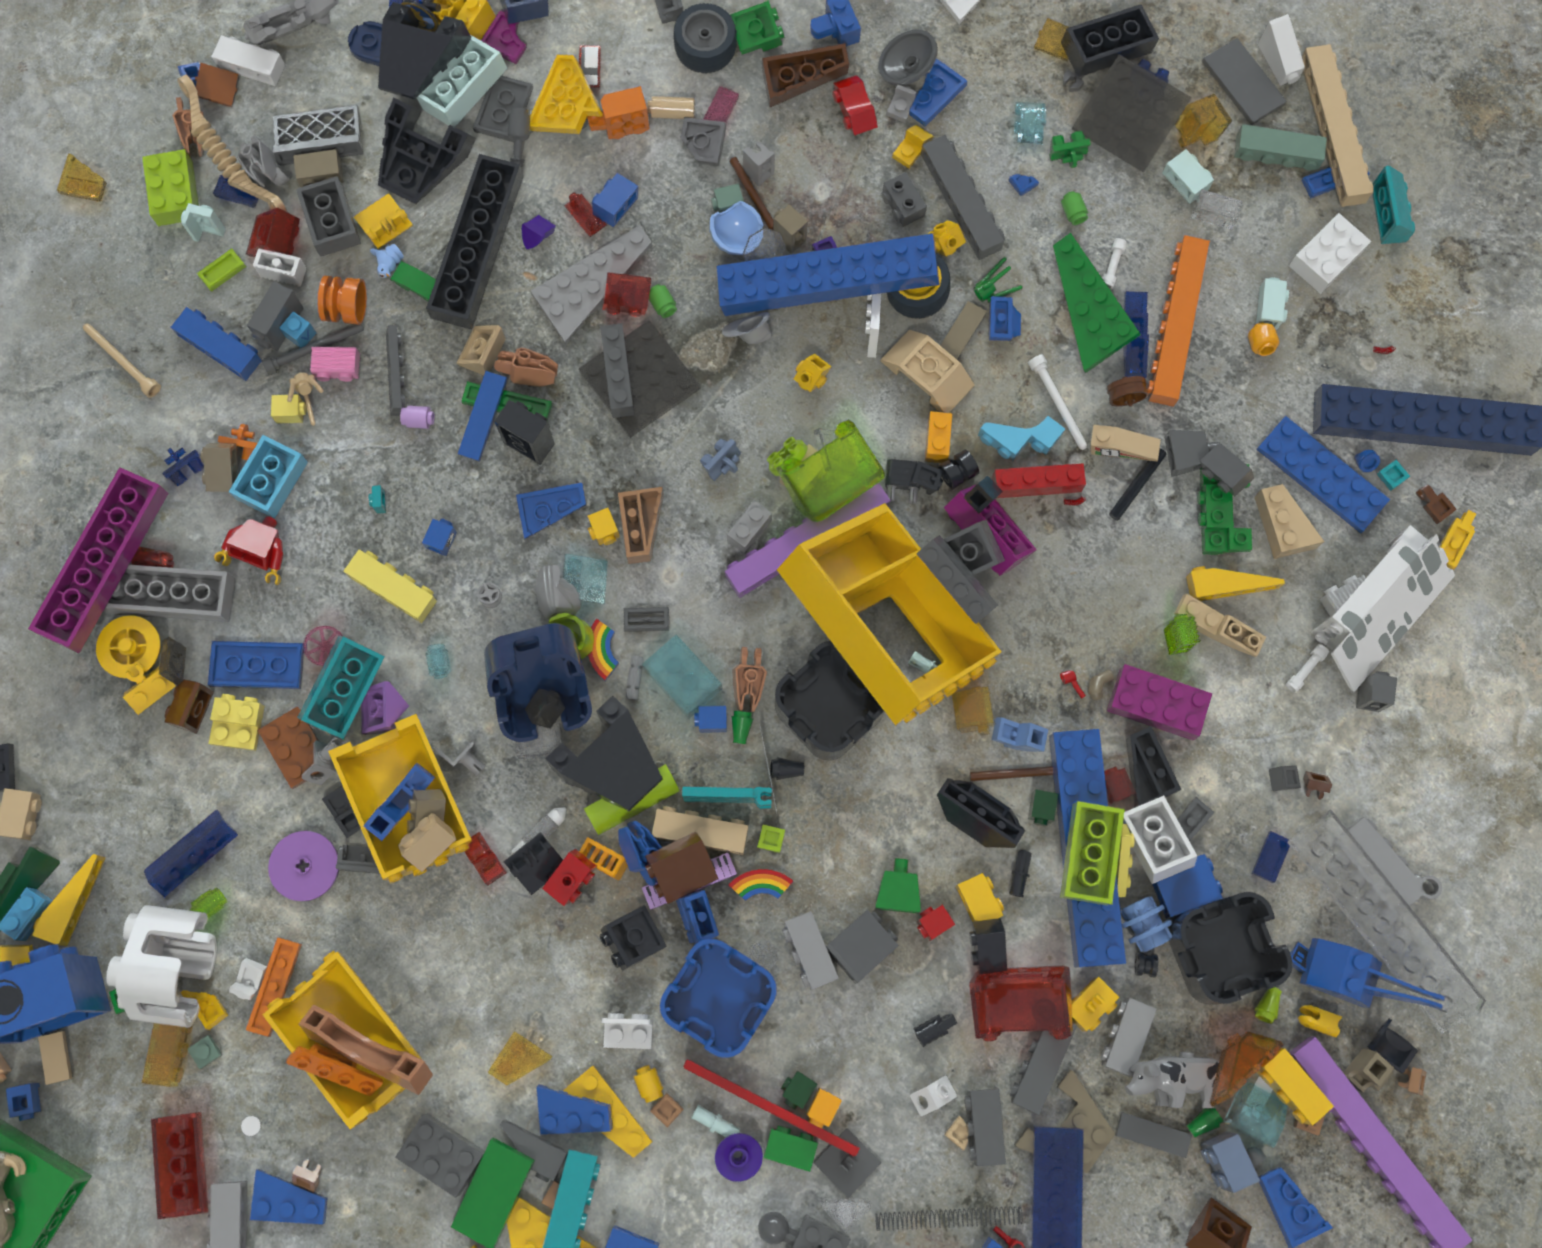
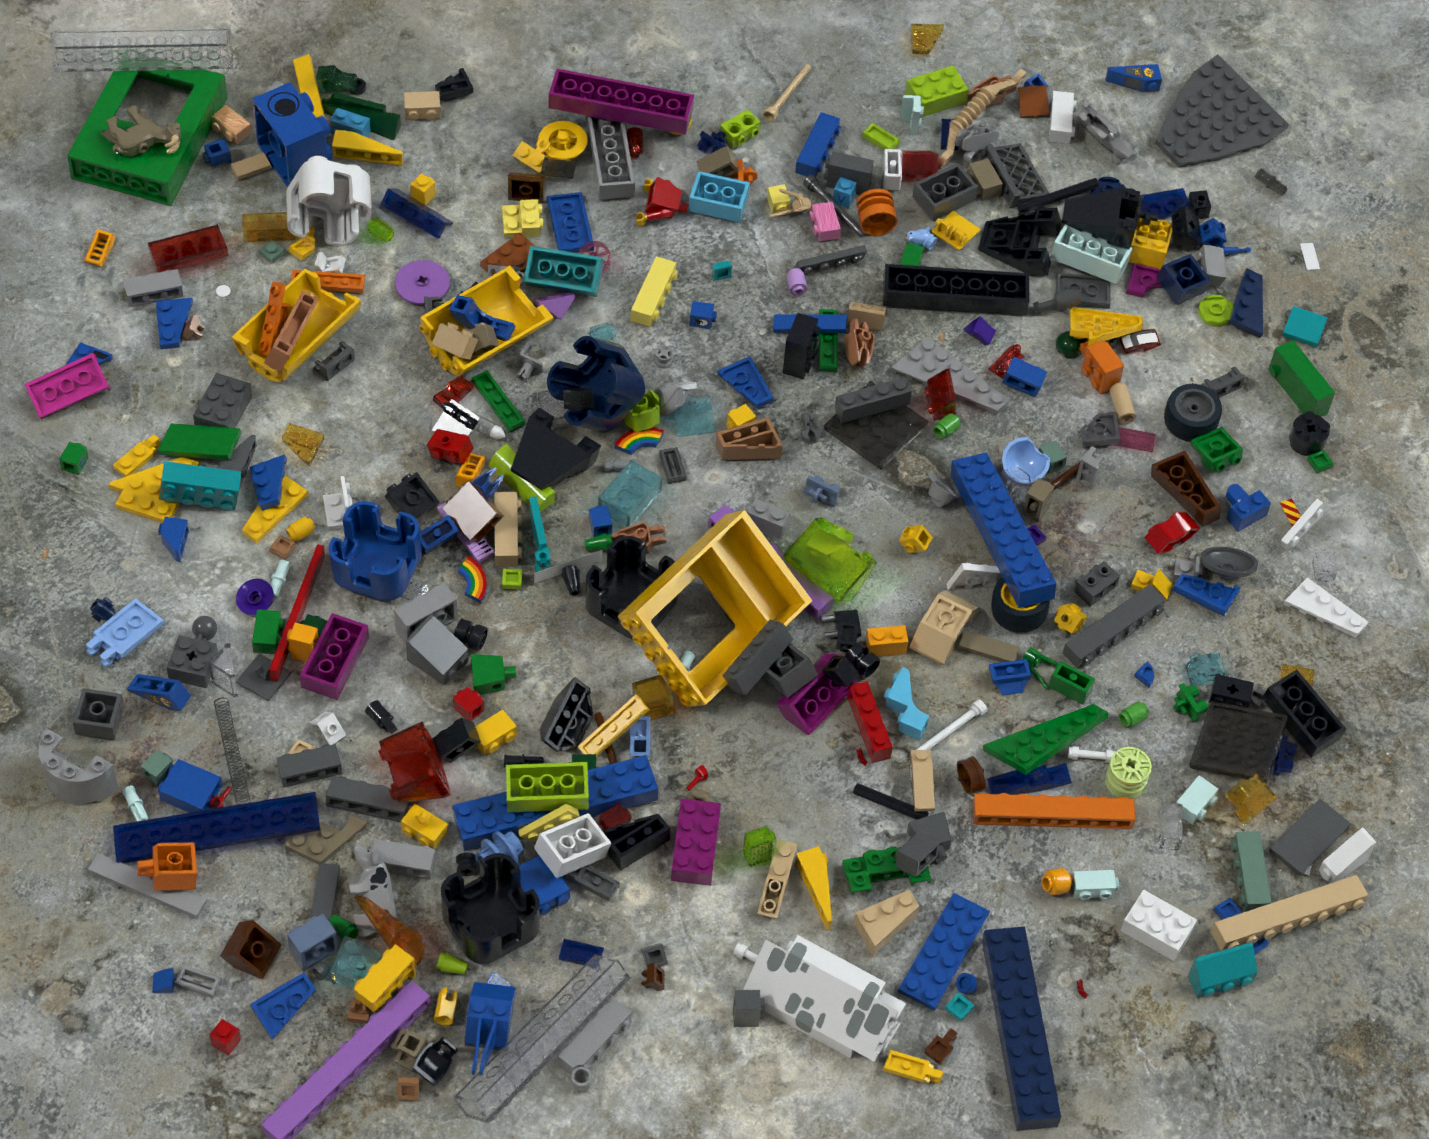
camera: 75 degrees right, 20 degrees down
none -> magenta brick [300,613,369,700]
none -> dark grey hinge [314,341,355,381]
none -> yellow brick [410,173,436,206]
none -> black wheel [454,618,488,651]
none -> green tile [471,370,526,433]
none -> yellow tile [578,694,649,758]
none -> lime brick [719,109,761,149]
none -> flat silver bar [801,412,821,444]
none -> black axle [1017,178,1099,213]
none -> green brick [1049,661,1095,704]
none -> dark green hair [1056,330,1083,359]
none -> yellowish green wheel [1105,747,1152,799]
none -> black brick [1209,674,1254,712]

